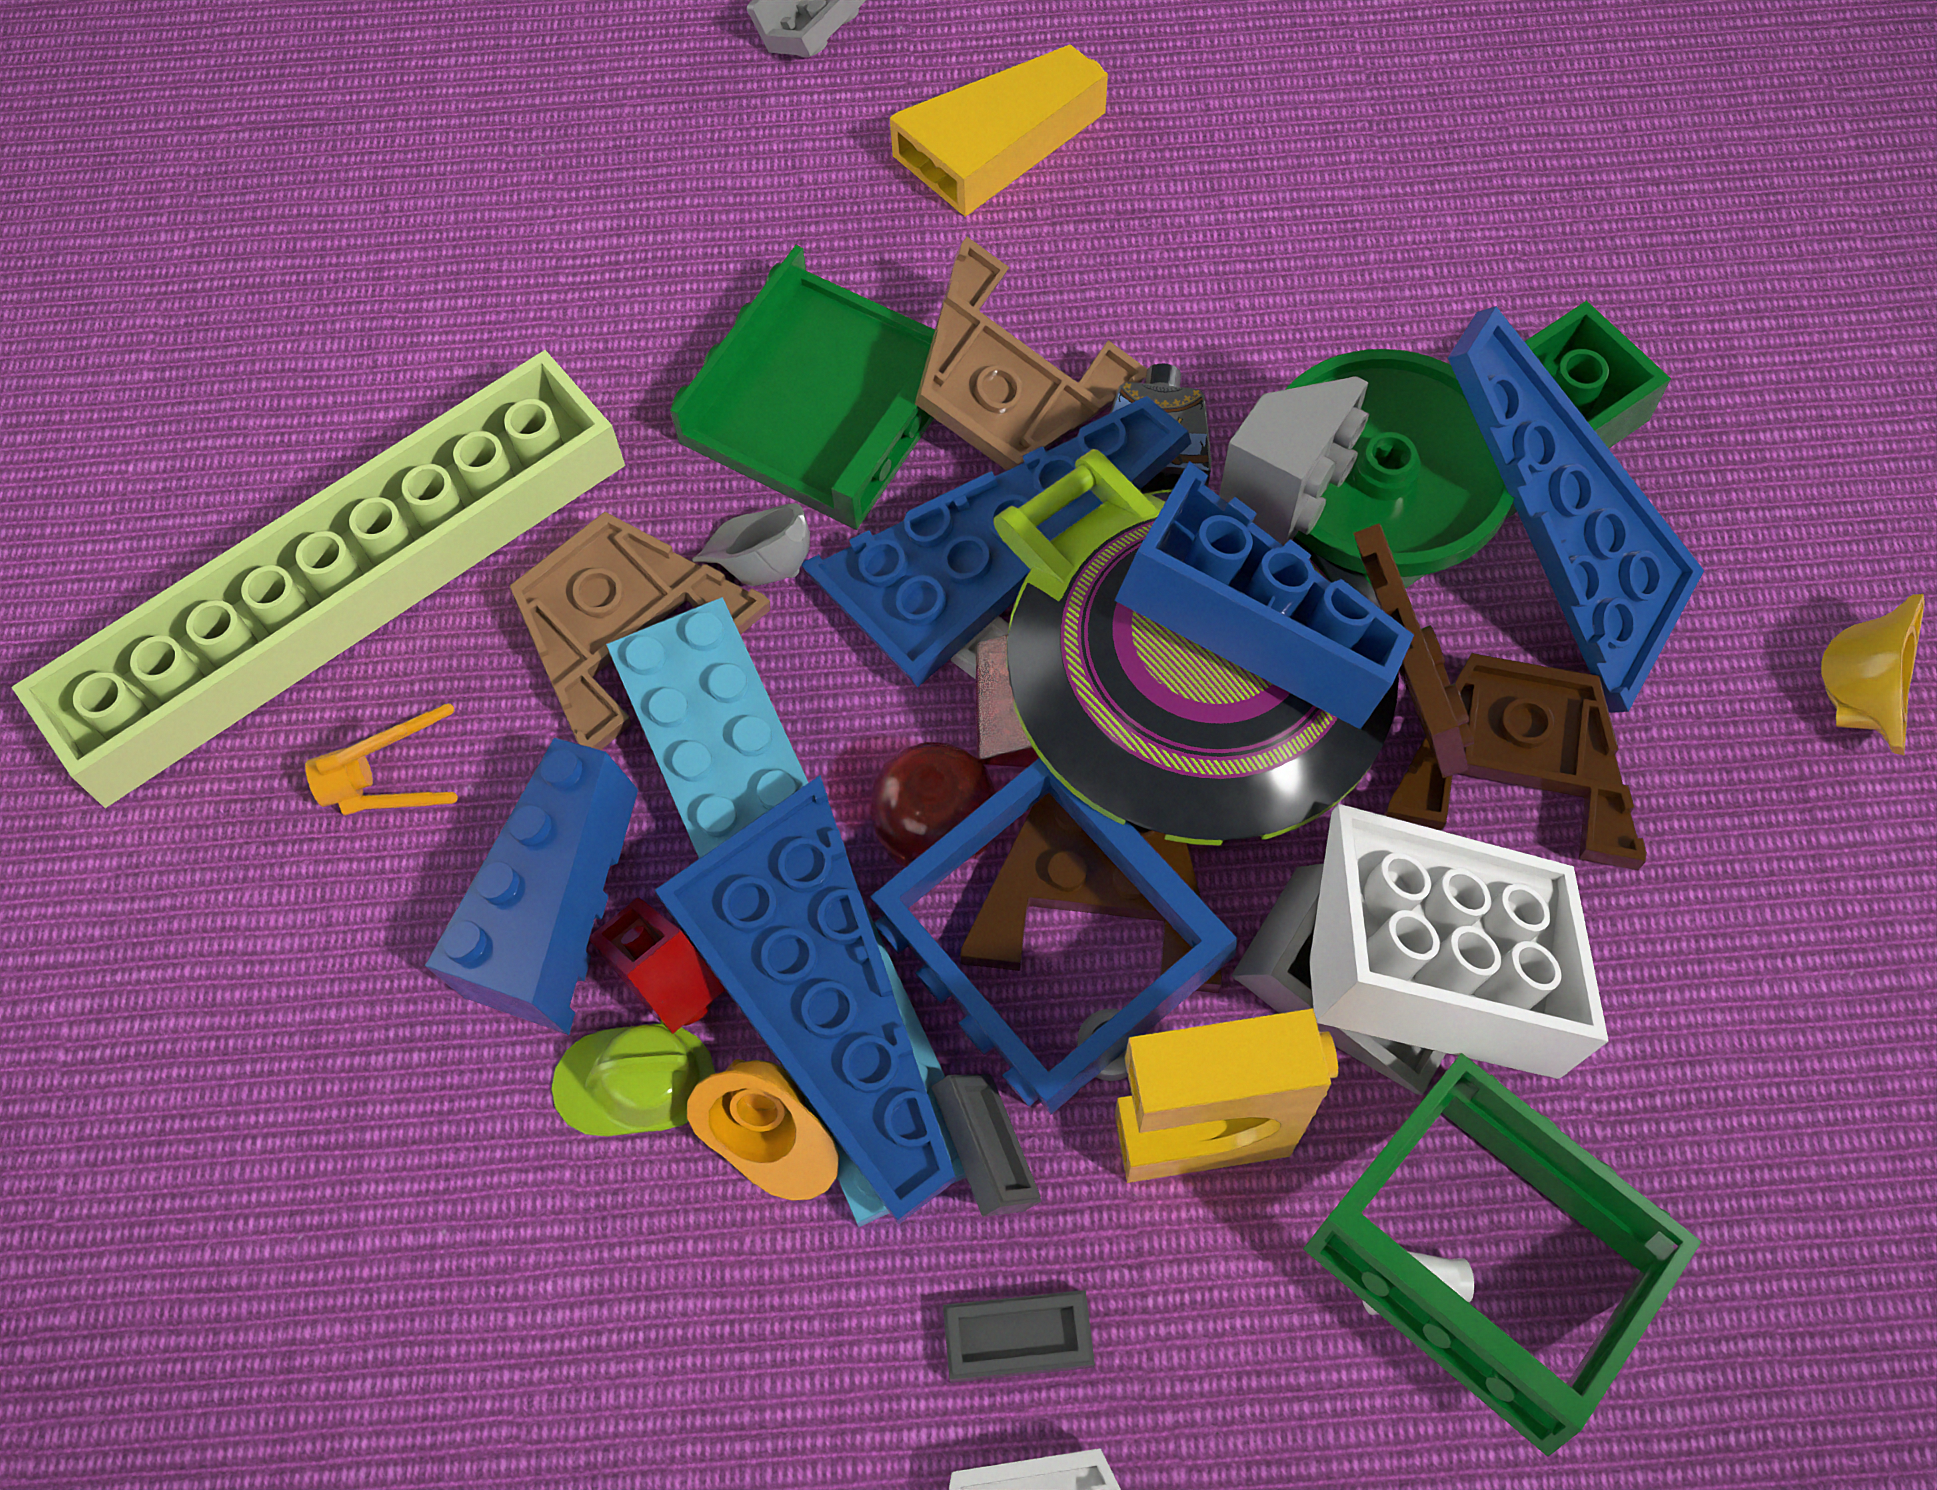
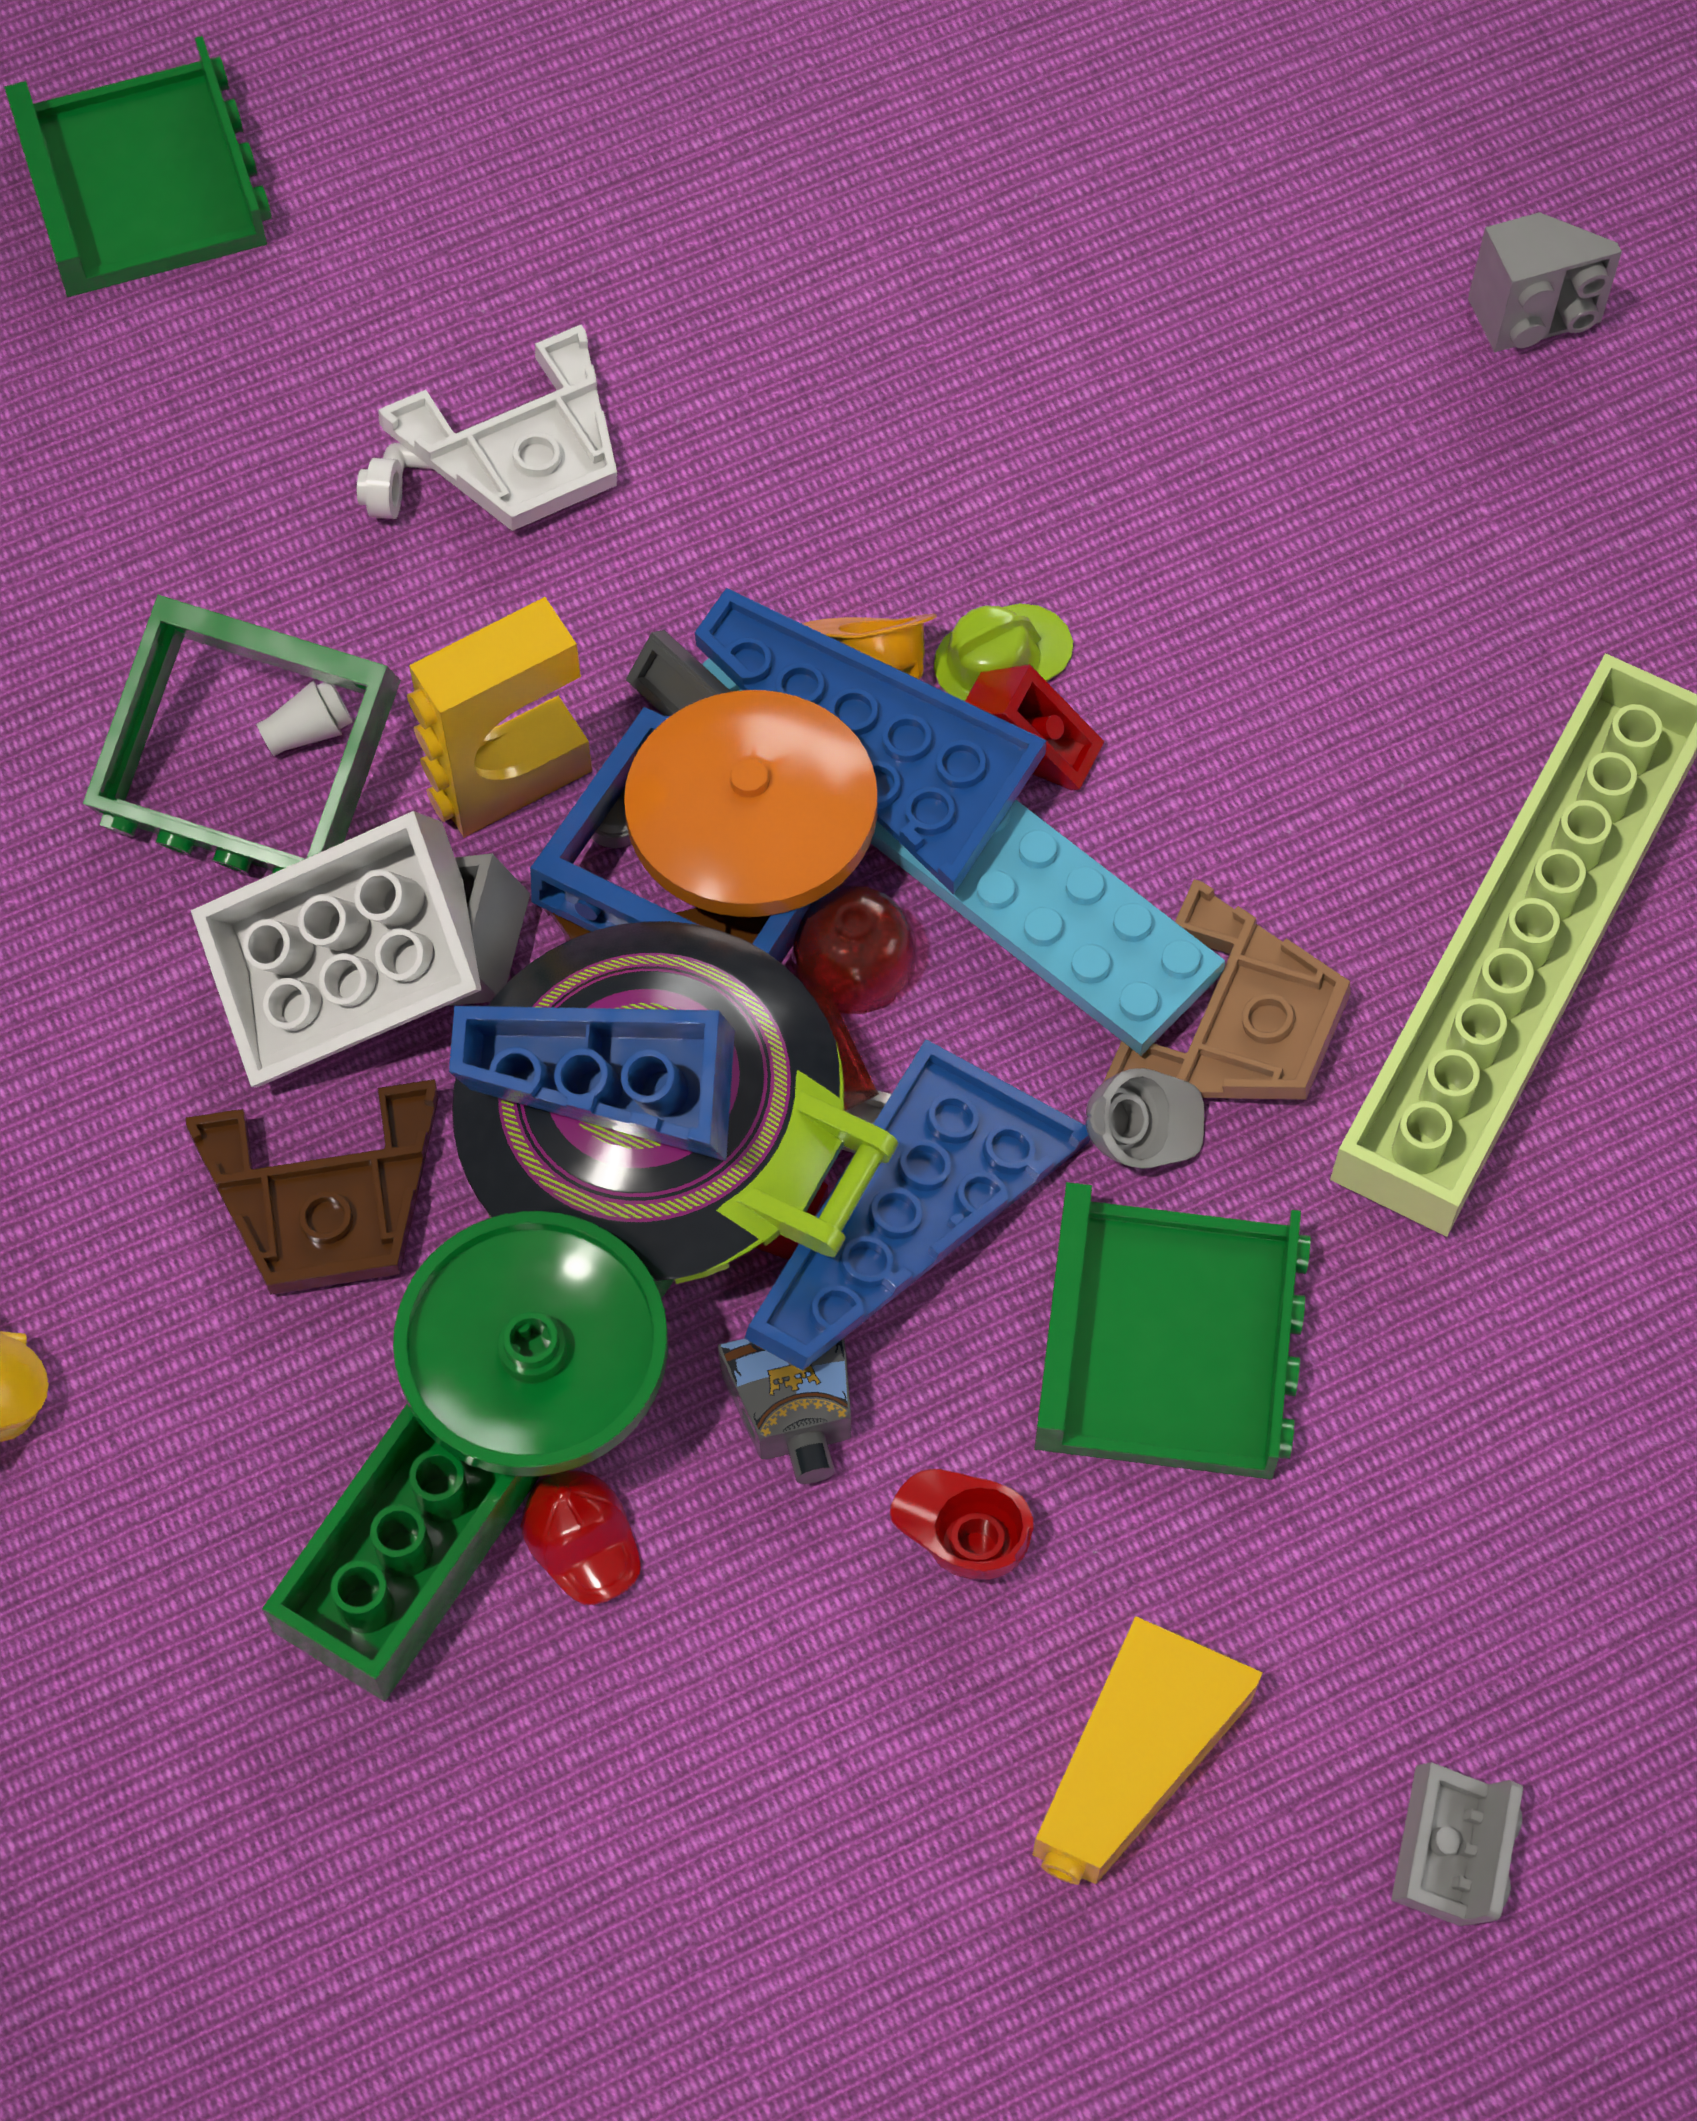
camera: 155 degrees right, 0 degrees up
light orange plant [305,703,458,816] -> none
blue wedge [425,738,638,1035] -> none
medium nougat wing [915,236,1147,470] -> none
dark grey tile [943,1290,1095,1383] -> none
light grey slope [1219,377,1369,546] -> none
reddish brown wing [1353,523,1474,778] -> none
blue wing [1448,306,1704,713] -> none
none -> orange dish [624,690,878,917]
none -> red piece [889,1469,1034,1580]

